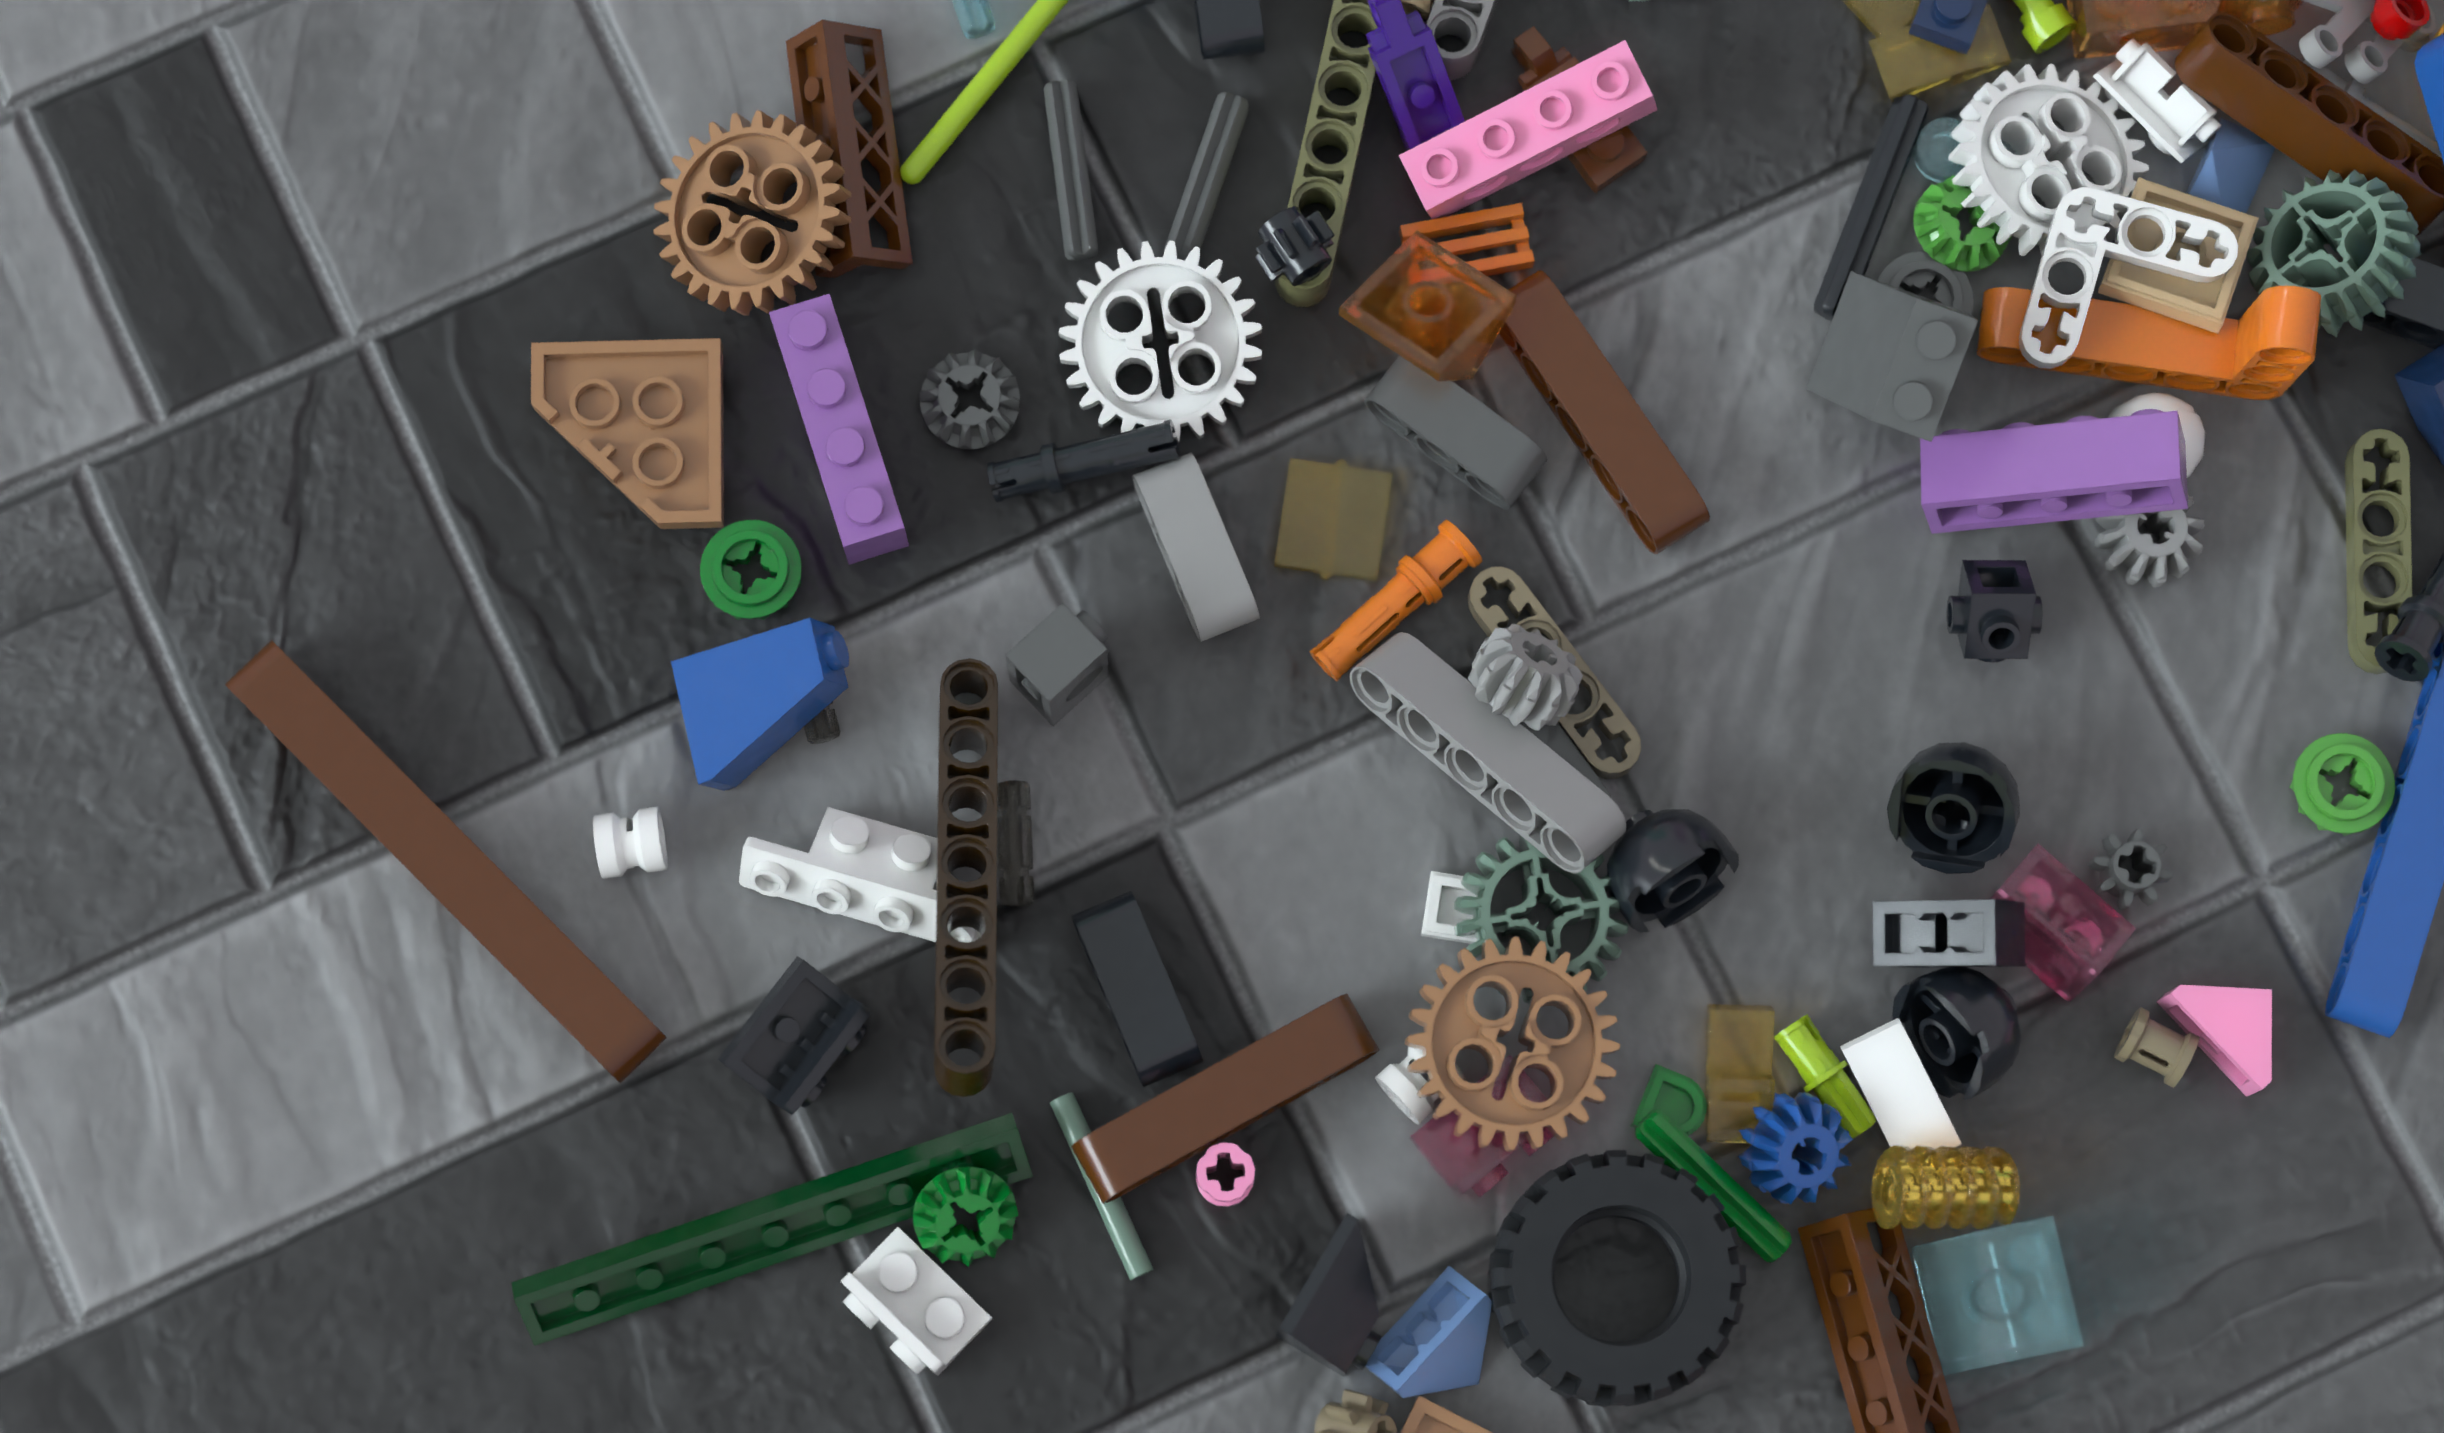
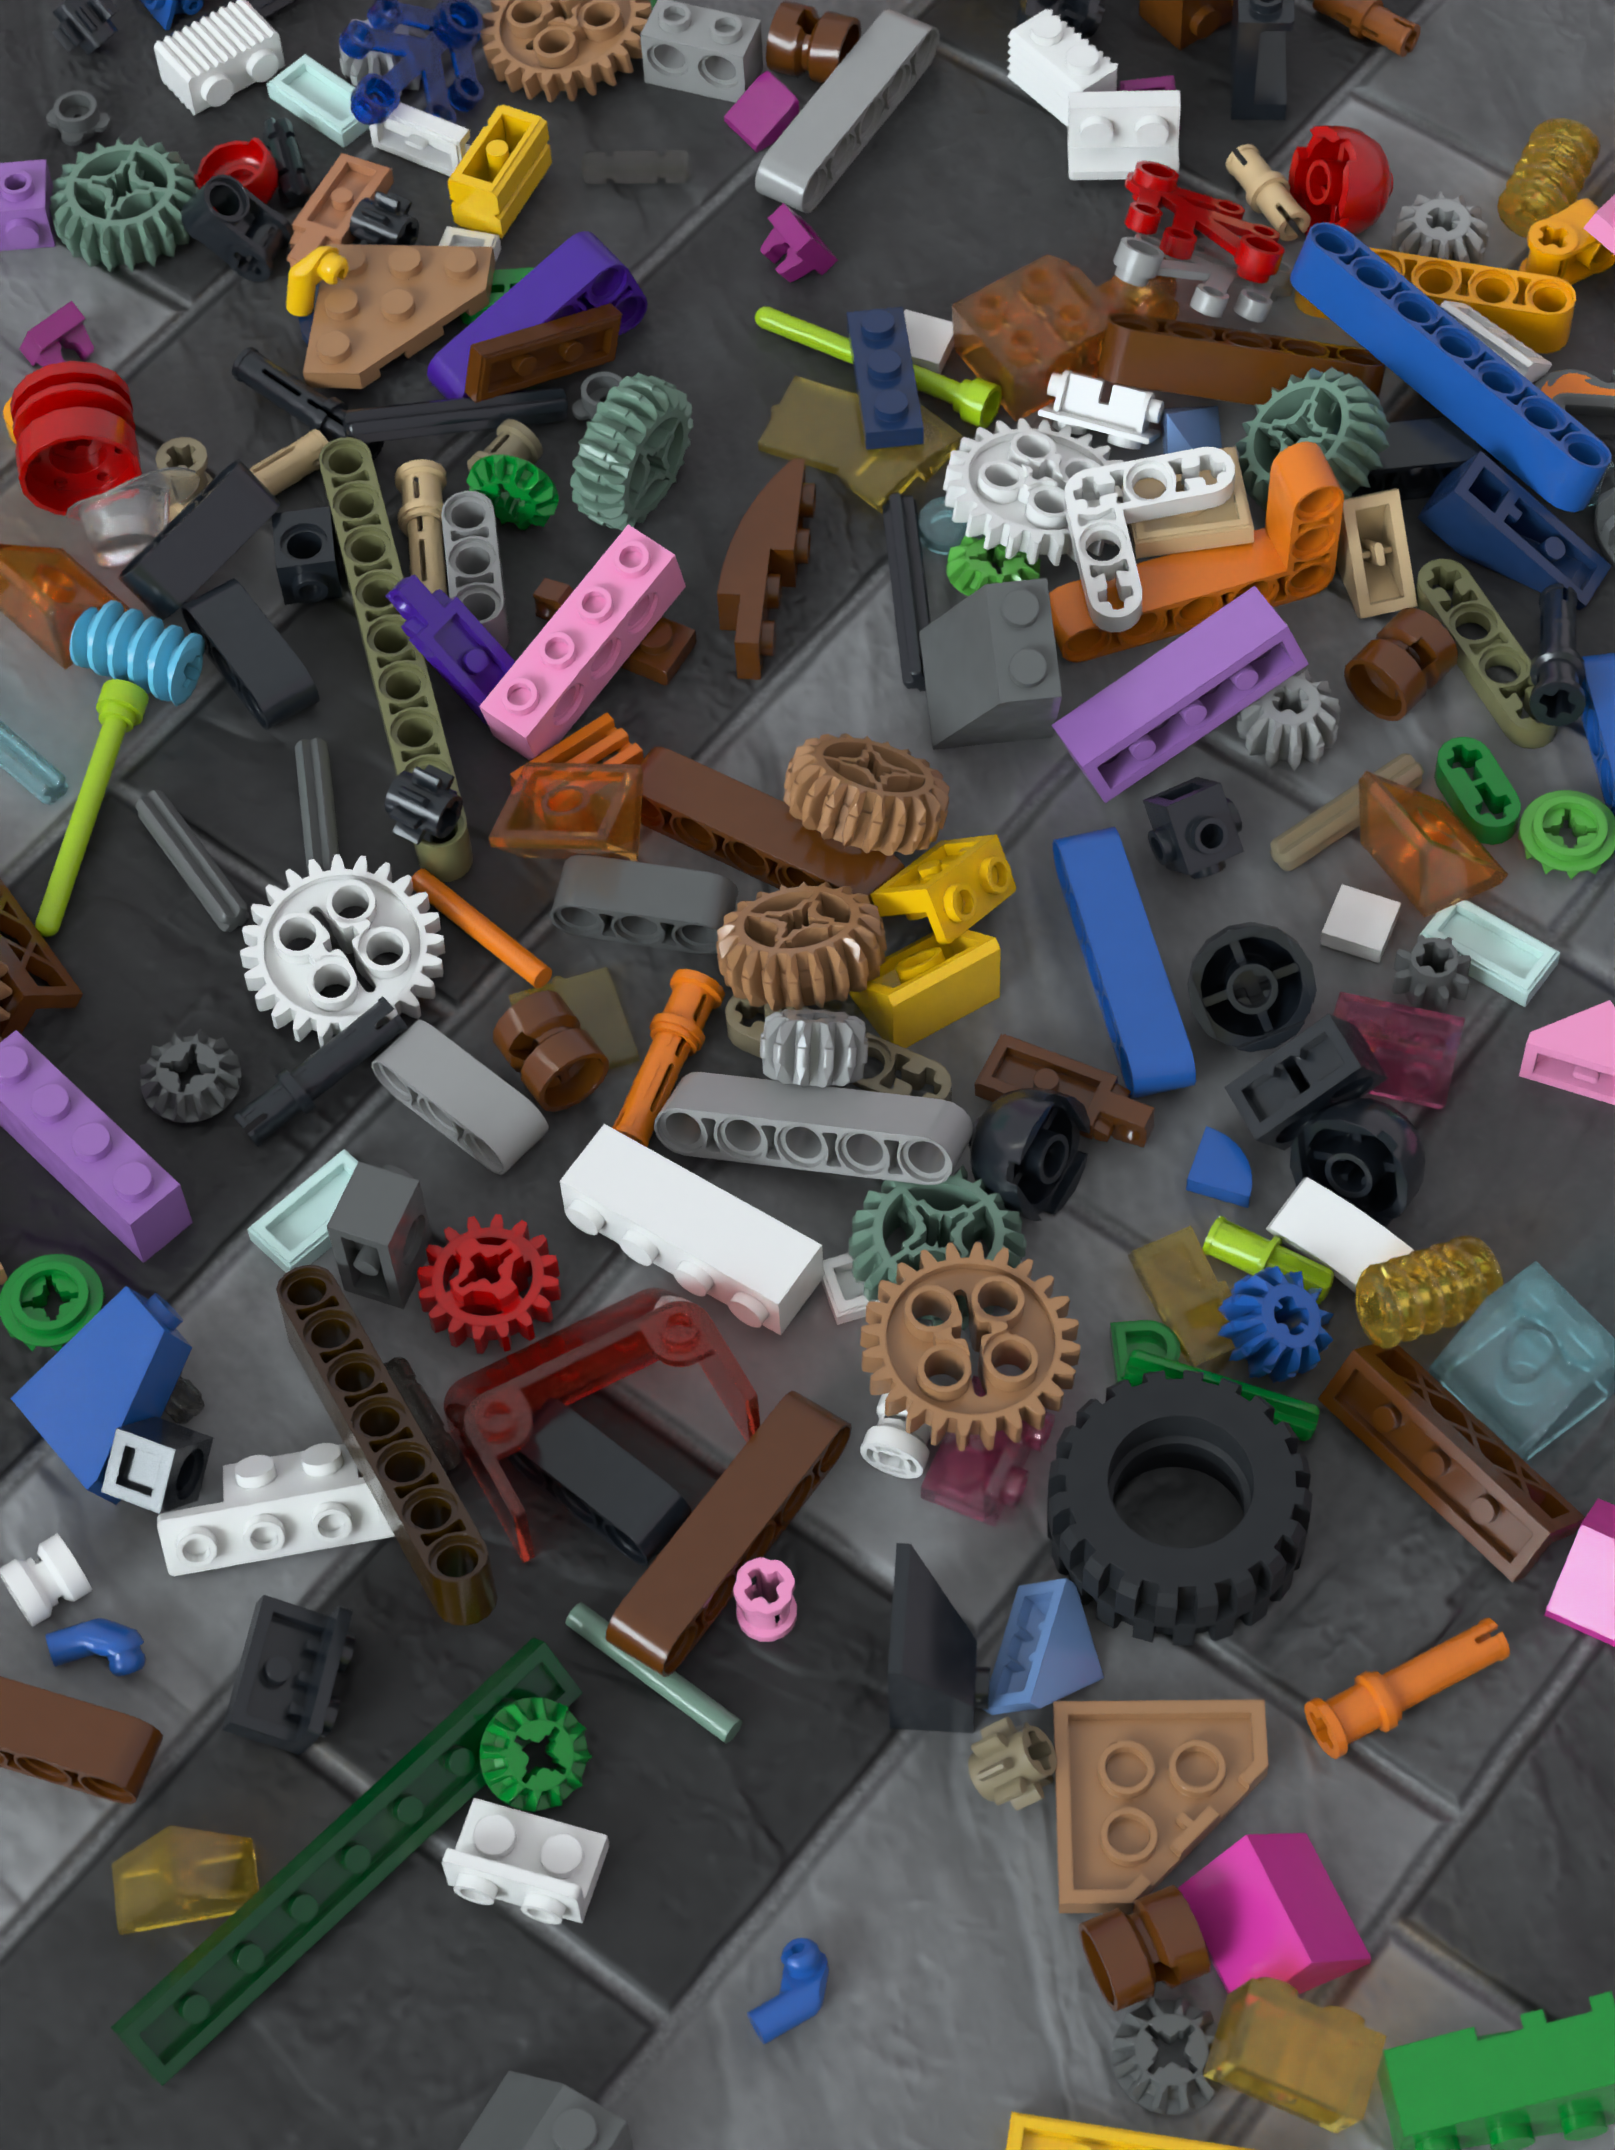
camera: 20 degrees left, 20 degrees down
dark tan bush [2114,1007,2200,1088] -> none
none -> blue arm [45,1618,146,1676]
none -> black brick [101,1416,213,1514]
none -> clear yellow slope [112,1825,259,1935]
none -> light aqua tile [247,1149,358,1273]
none -> orange bar [412,868,552,989]
none -> red gear [417,1214,561,1354]
none -> clear red windscreen [444,1288,760,1563]
none -> reddish brown wheel [493,990,609,1112]
none -> white brick [560,1124,824,1335]
none -> medium nougat gear [716,881,887,1011]
none -> reddish brown slope [717,458,816,680]
none -> medium nougat gear [783,733,950,856]
none -> yellow slope [848,930,1001,1048]
none -> yellow bracket [870,834,1016,944]
none -> reddish brown hinge [974,1034,1155,1148]
none -> blue beam [1052,827,1196,1099]
none -> blue tile [1186,1126,1252,1208]
none -> dark tan axle [1269,753,1424,871]
none -> white tile [1320,884,1401,963]
none -> tan slope [1336,488,1418,619]
none -> reddish brown wheel [1344,608,1459,721]
none -> clear orange slope [1359,771,1508,918]
none -> light aqua tile [1420,892,1561,1007]
none -> green beam [1434,736,1521,845]

